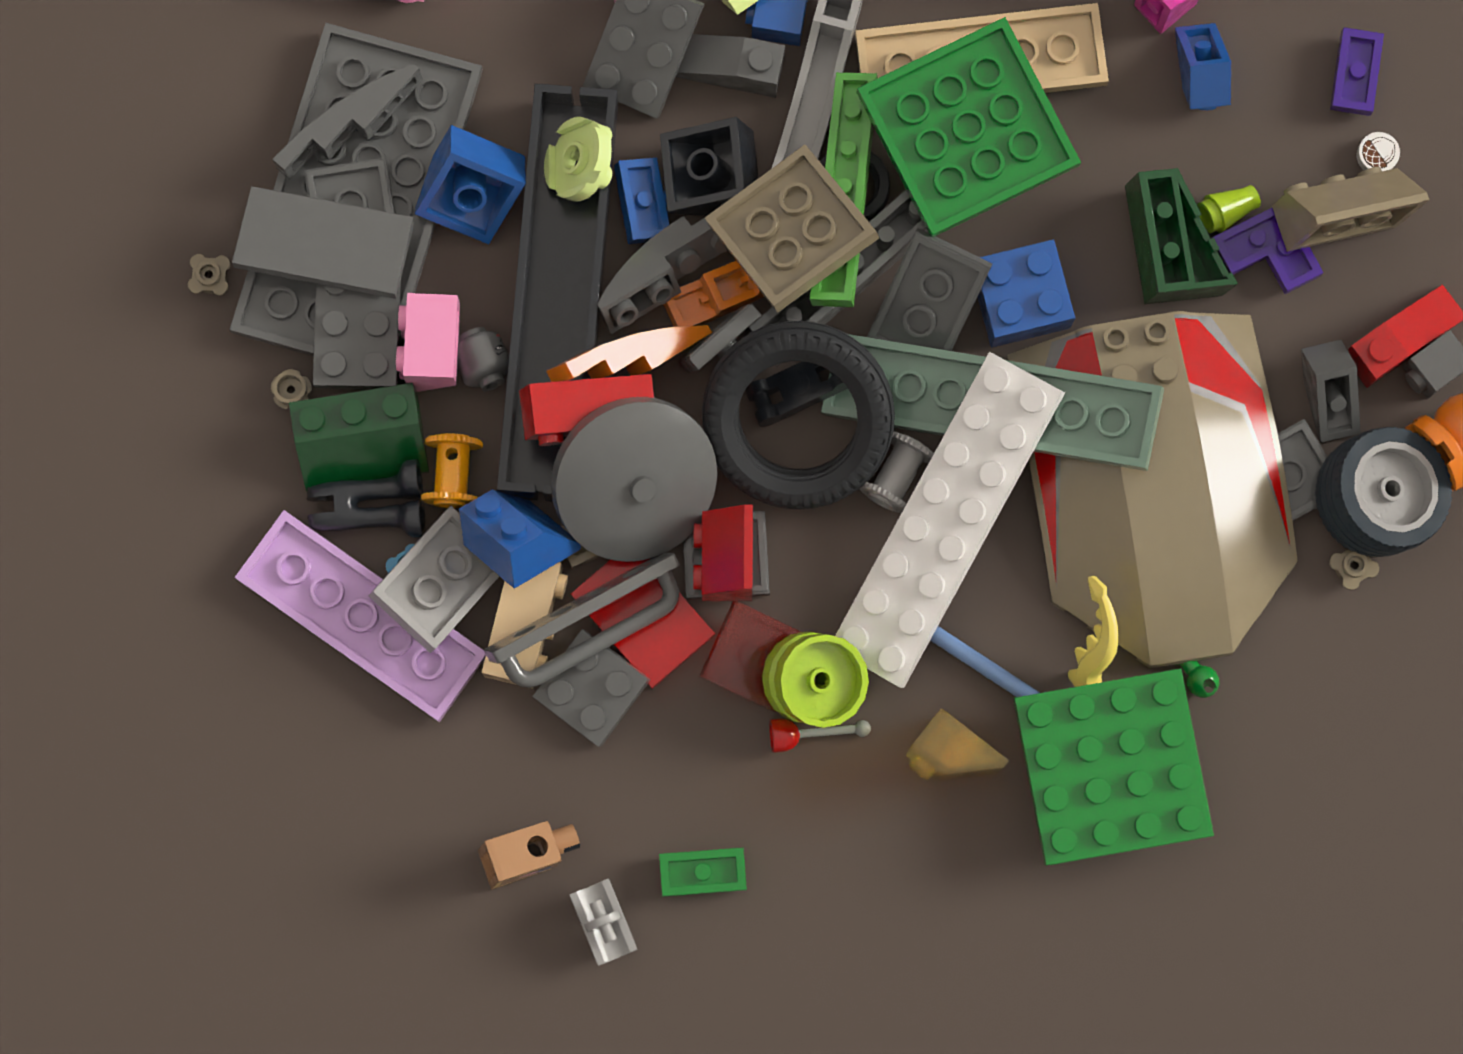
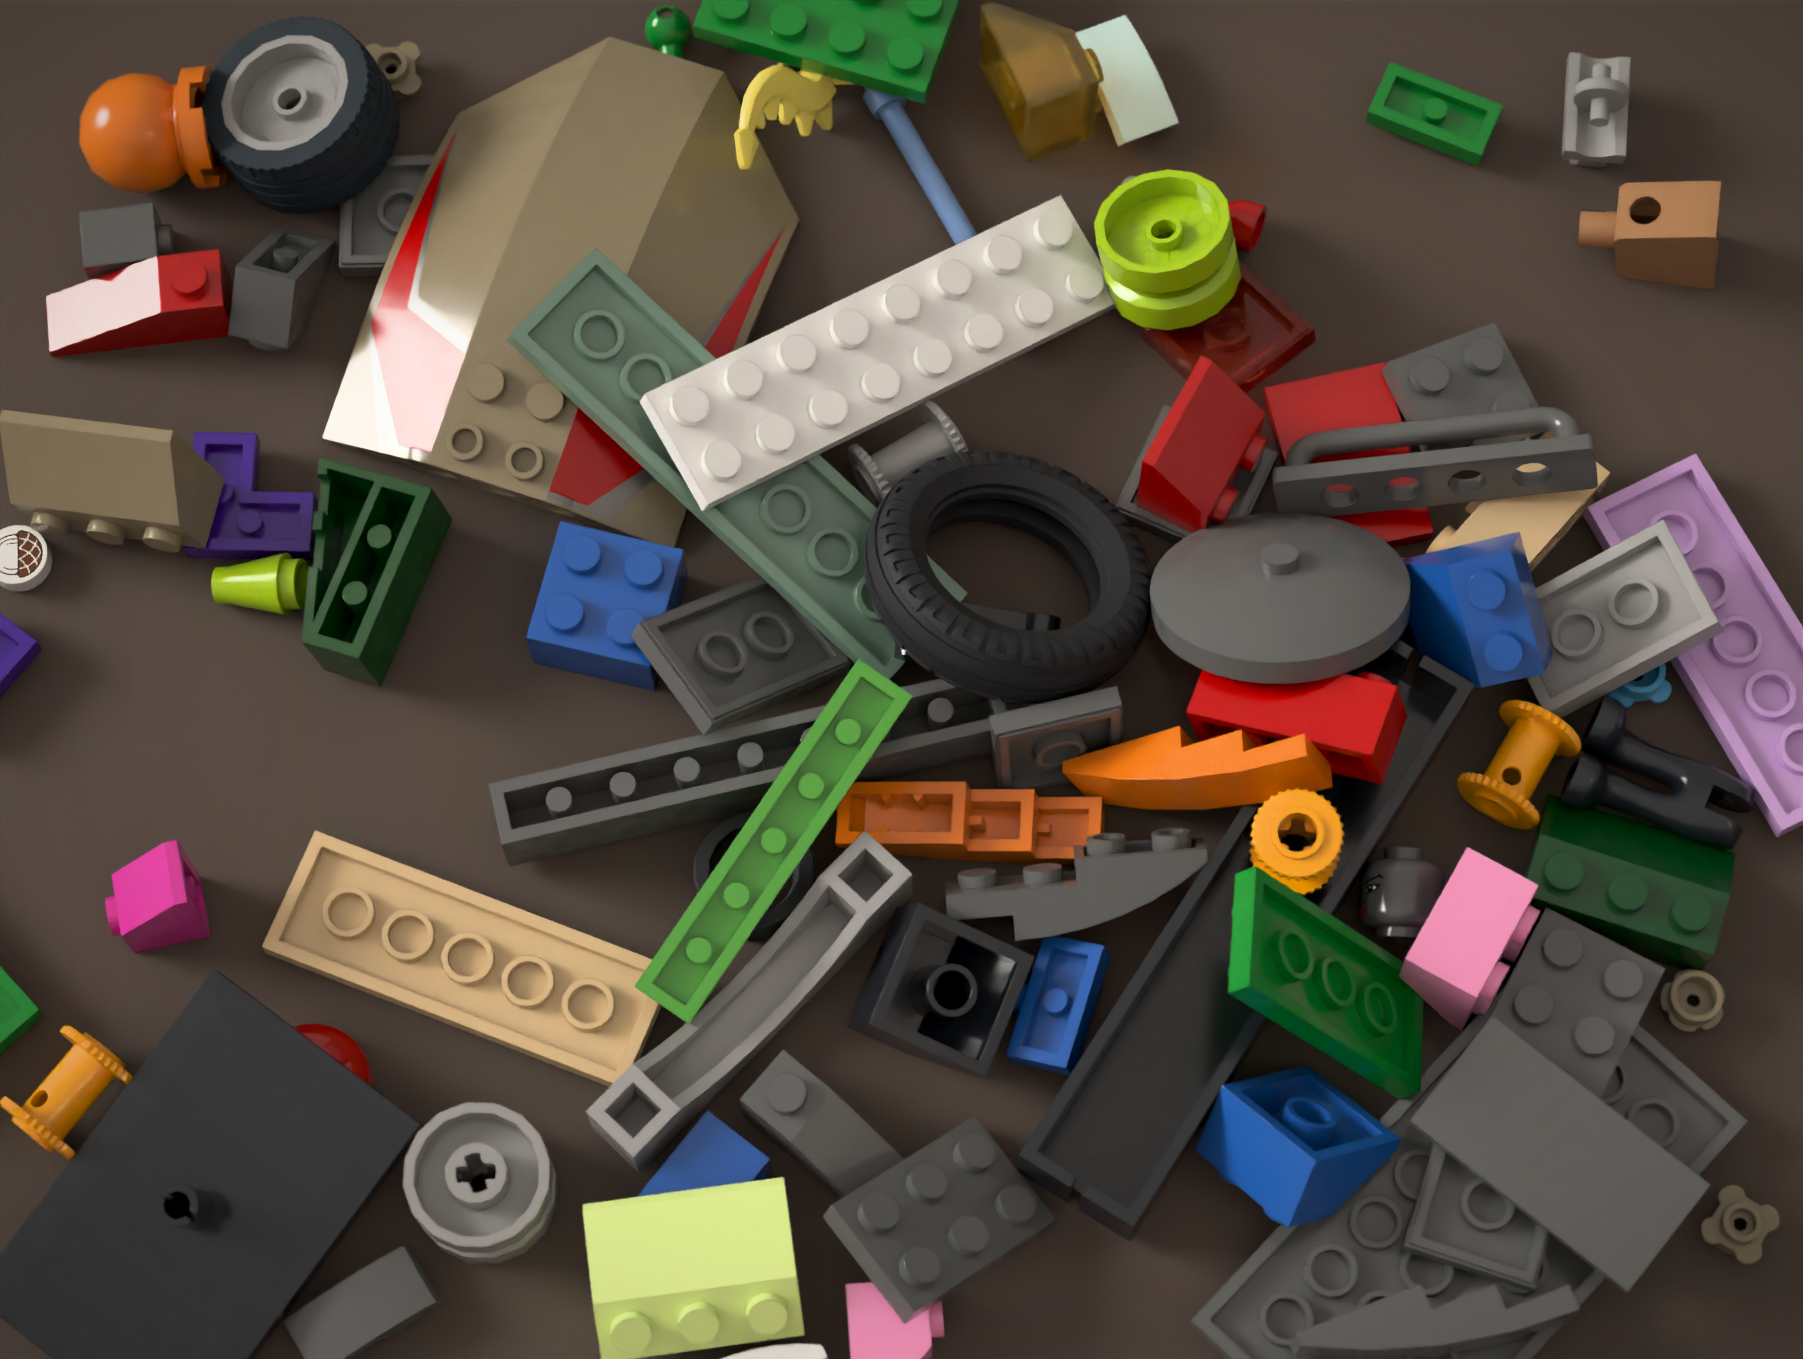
camera: 150 degrees left, 10 degrees down
yellowish green plate [544,117,612,202] -> none
dark tan plate [705,145,879,313] -> none
green plate [856,17,1081,237] -> none
blue slope [1175,23,1231,111] -> none
none -> light aqua slope [1068,15,1179,146]
none -> green plate [1228,866,1423,1099]
none -> light orange hose [1249,788,1345,896]

